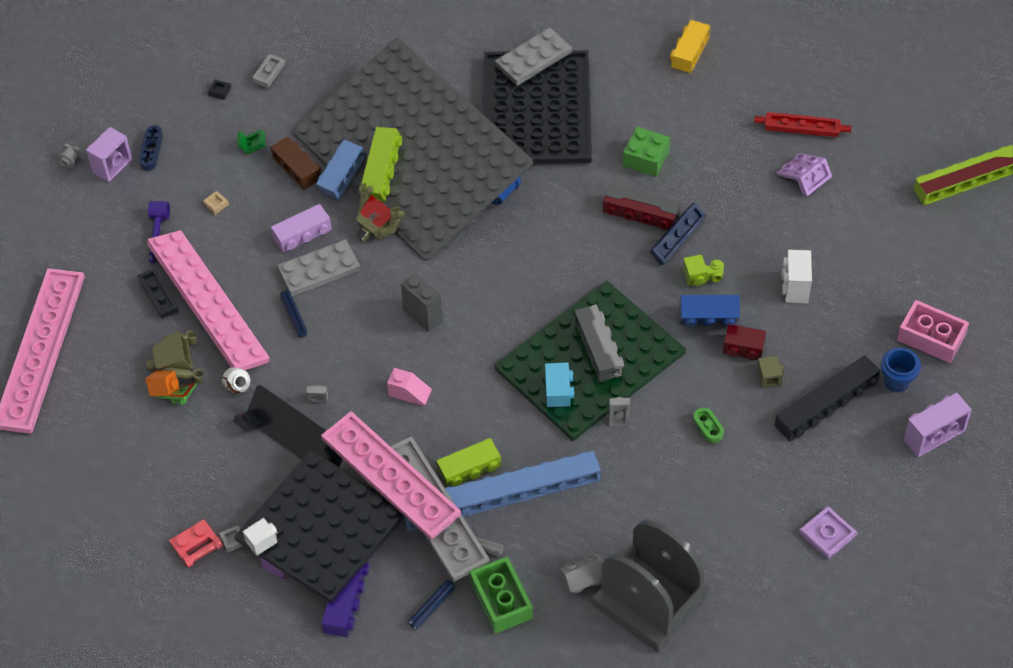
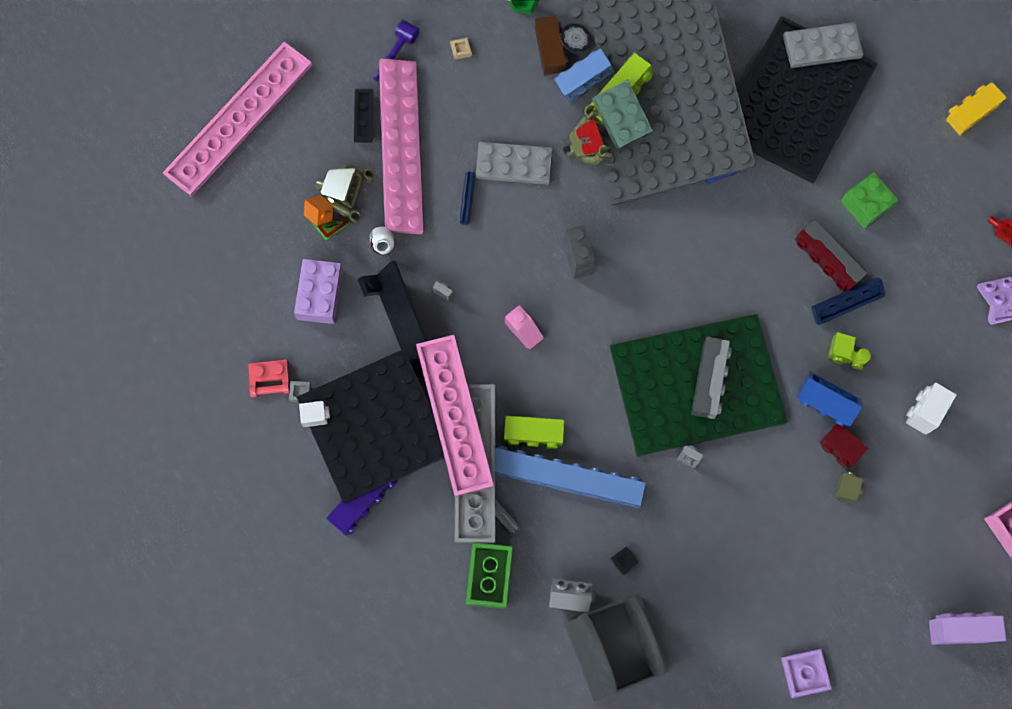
camera: 25 degrees right, 20 degrees up
lavender brick [271,204,332,253] -> none
dark blue axle [408,580,455,629] -> none
medium azure brick [545,363,574,407] -> none
bright green plate [693,408,724,443] -> none
black brick [774,355,881,441] -> none
blue piece [881,348,921,392] -> none
none -> lavender brick [294,259,343,324]
none -> sticker [560,23,592,53]
none -> sand green brick [591,80,653,149]
none -> black tile [610,547,638,575]

